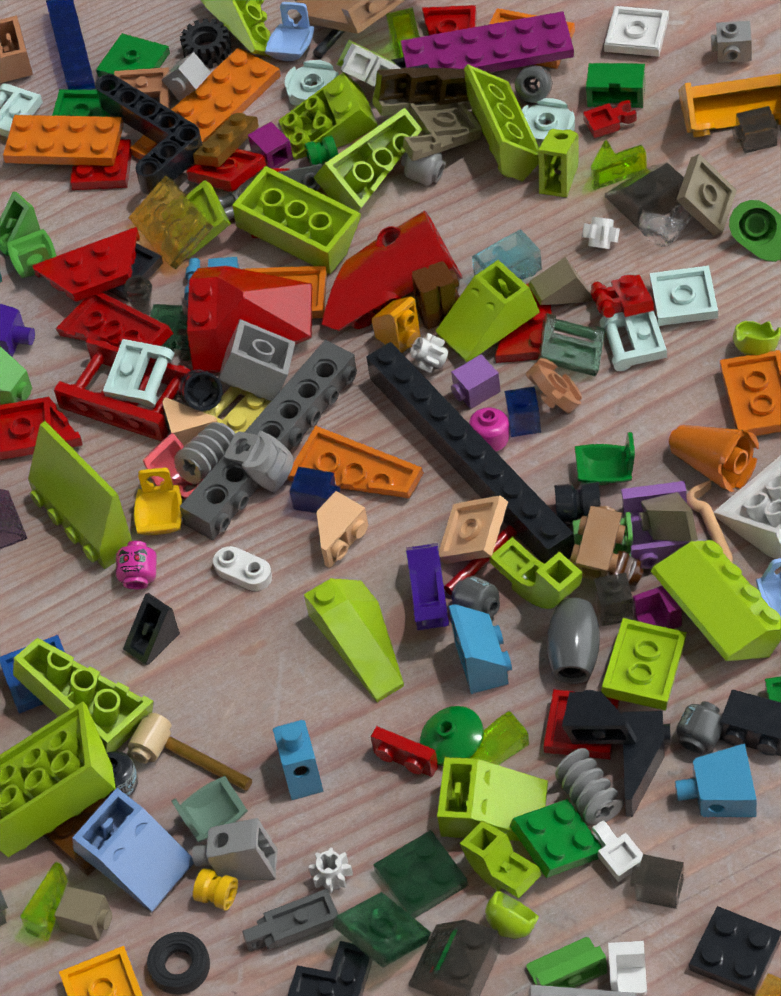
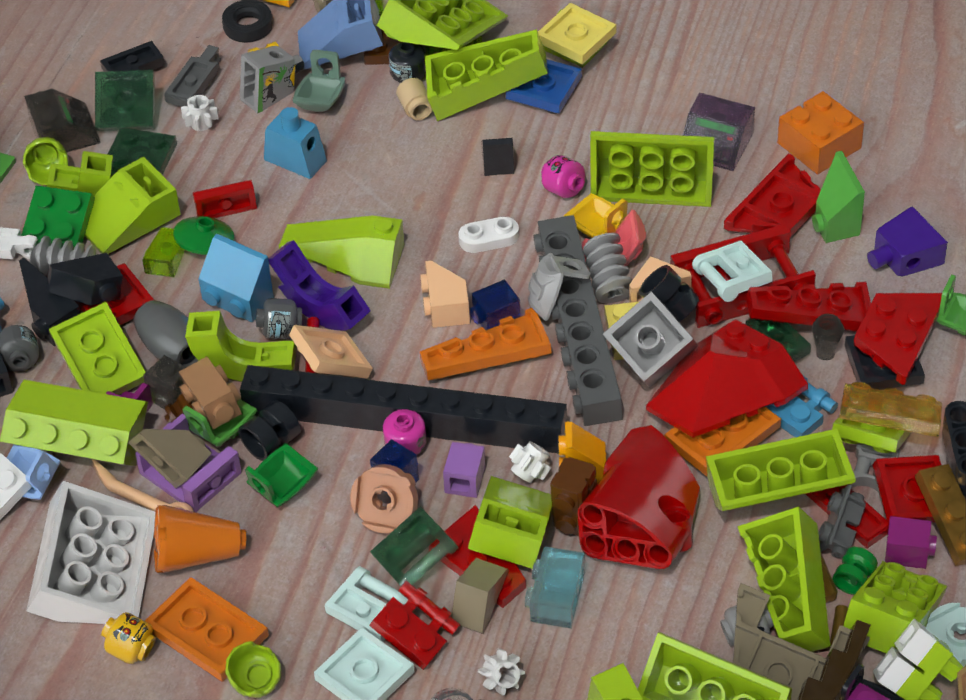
camera: 130 degrees right, 5 degrees down
pearl gold bar [165,737,252,791] -> none

